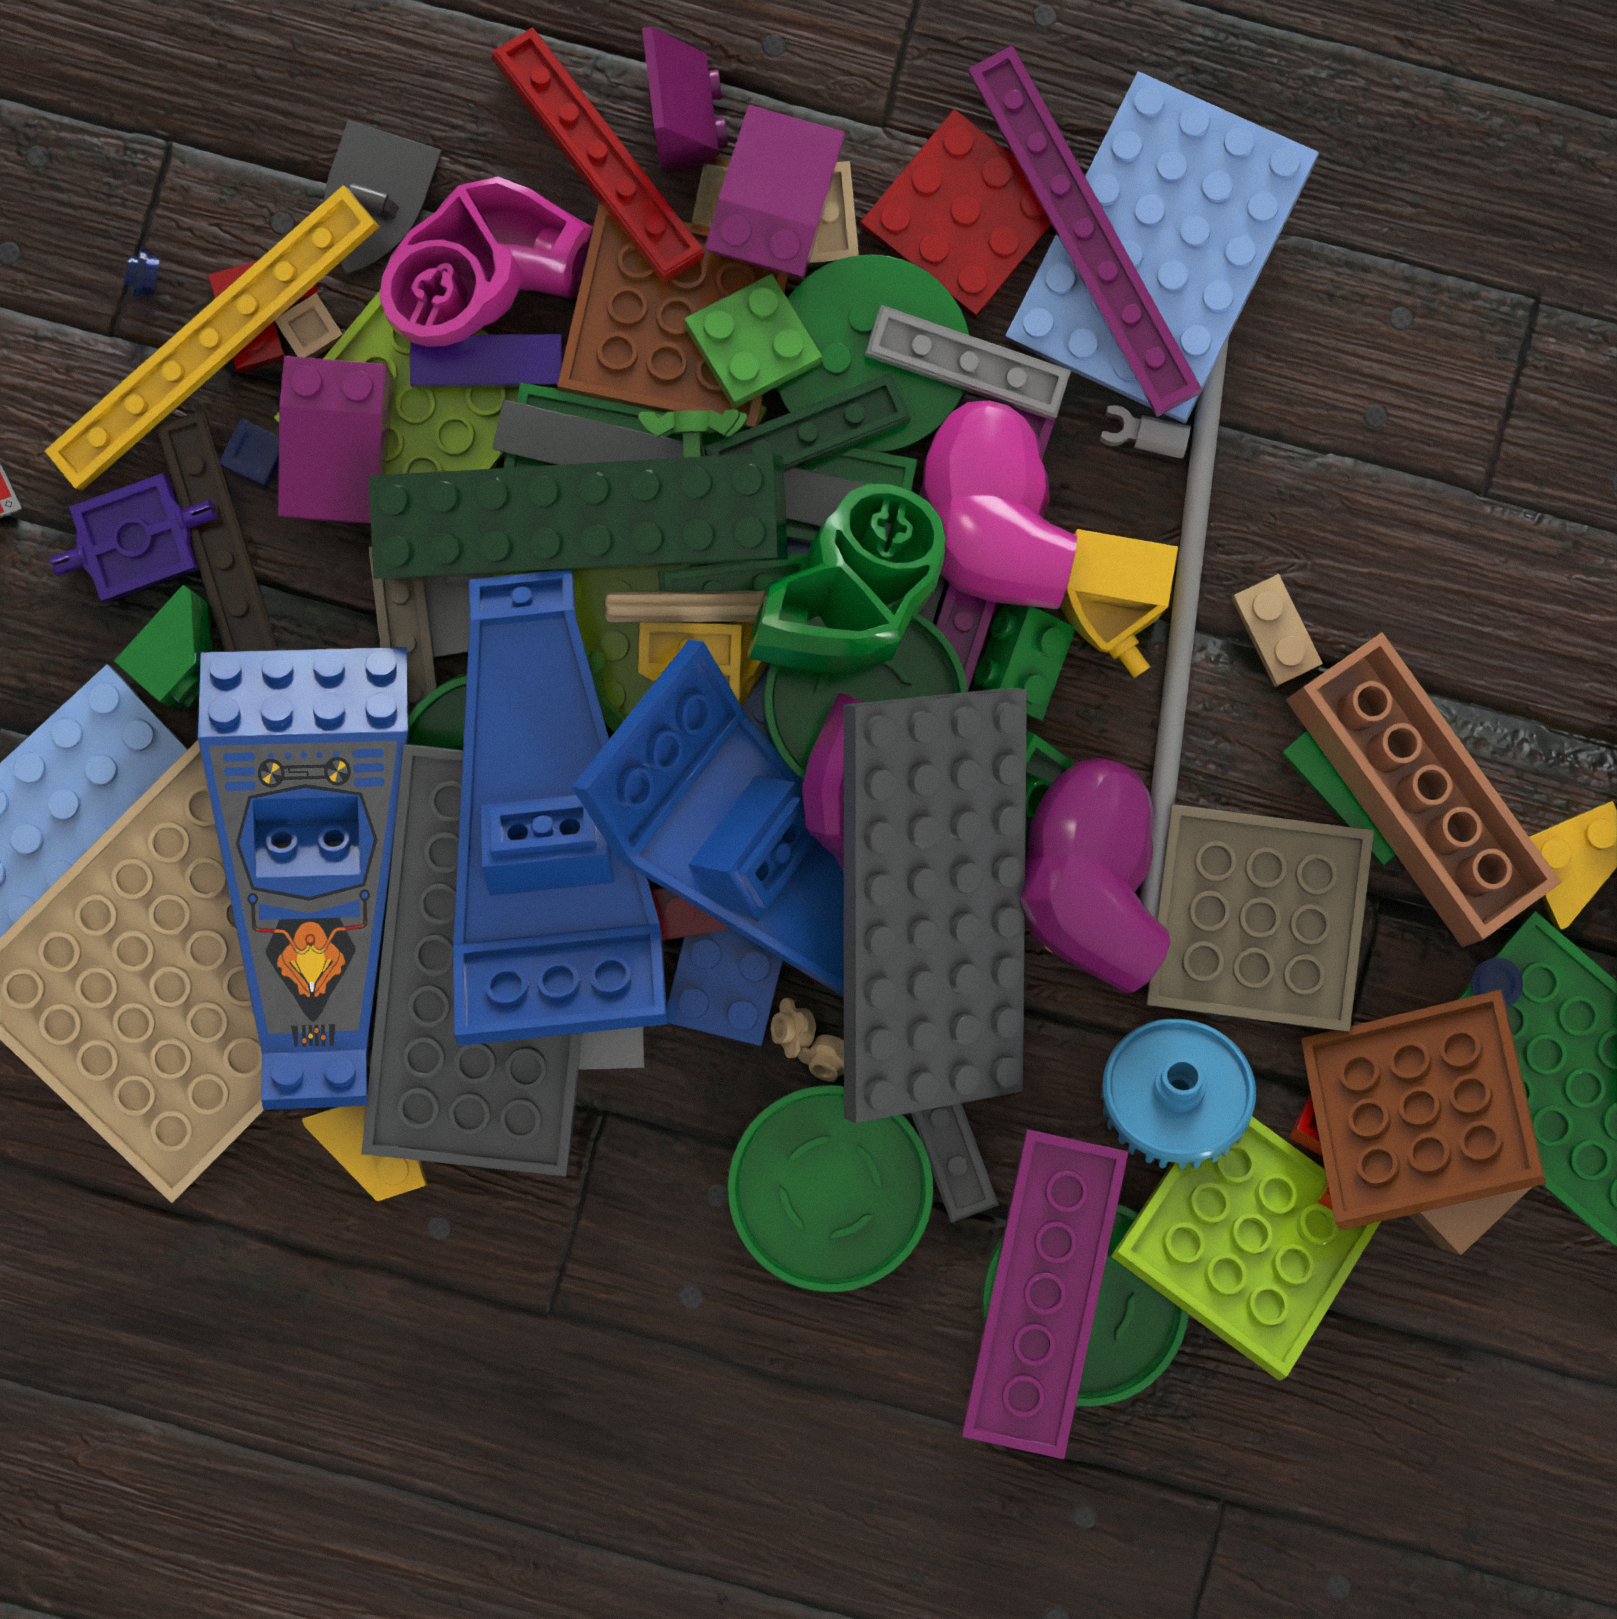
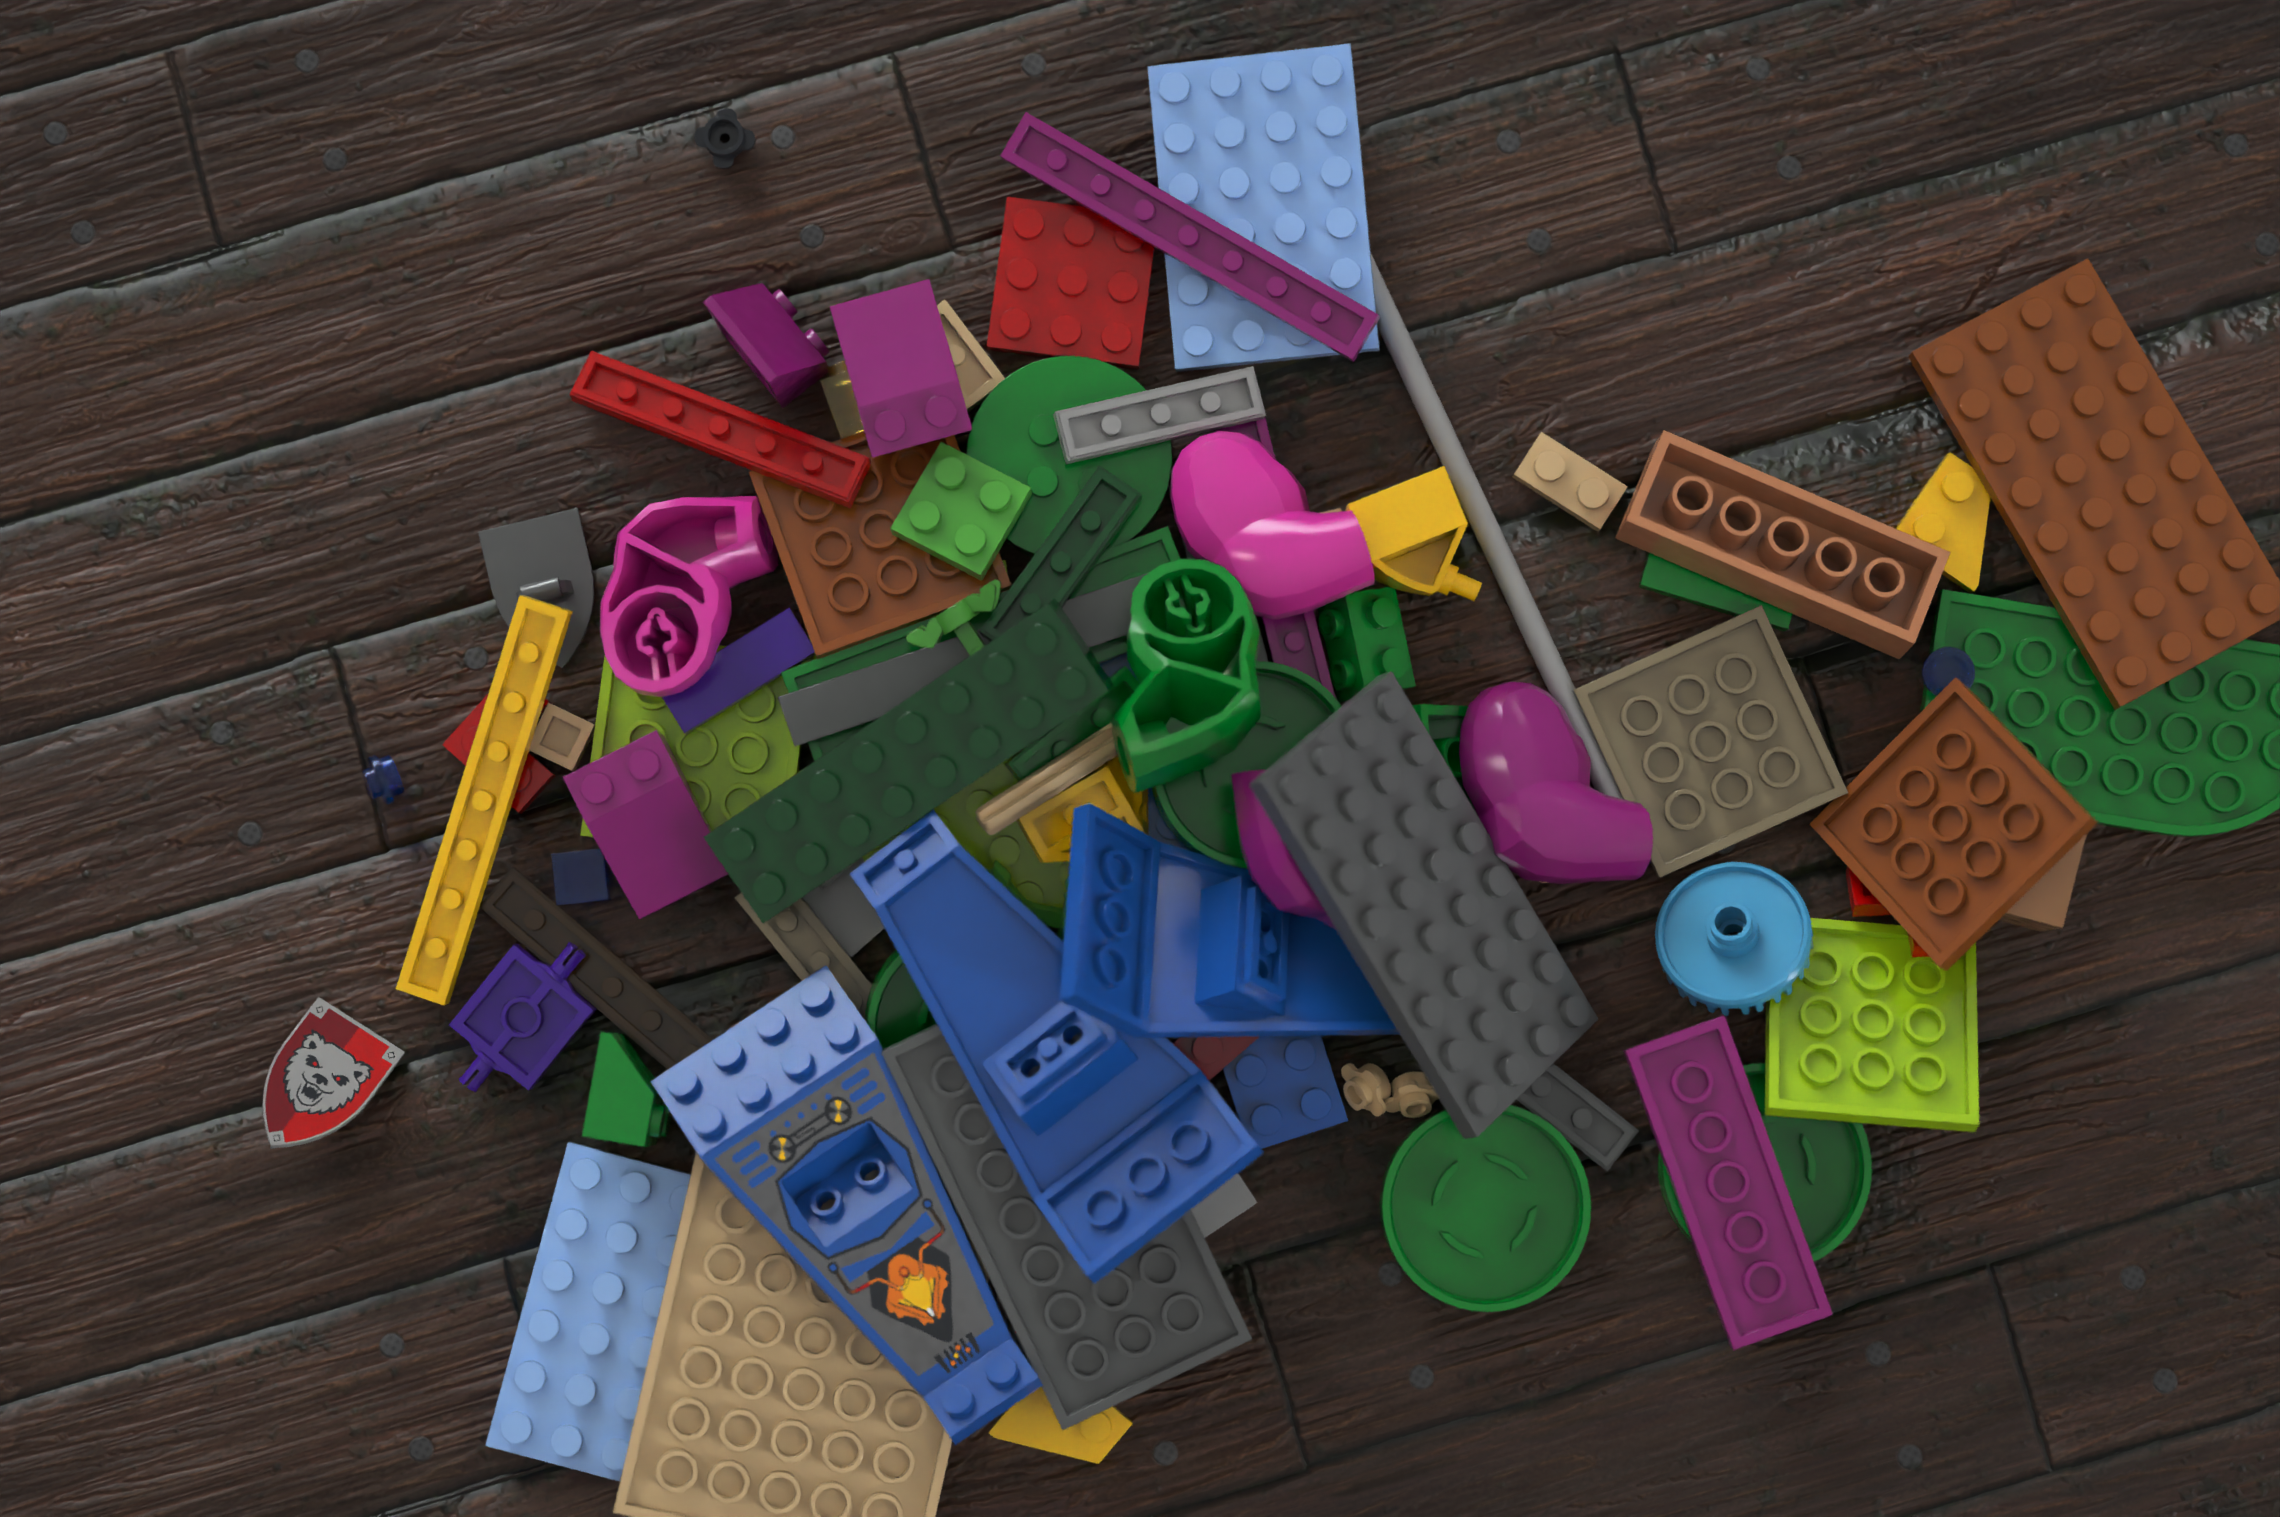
camera: 30 degrees left, 0 degrees up
light grey bar [1099,405,1191,459] -> none

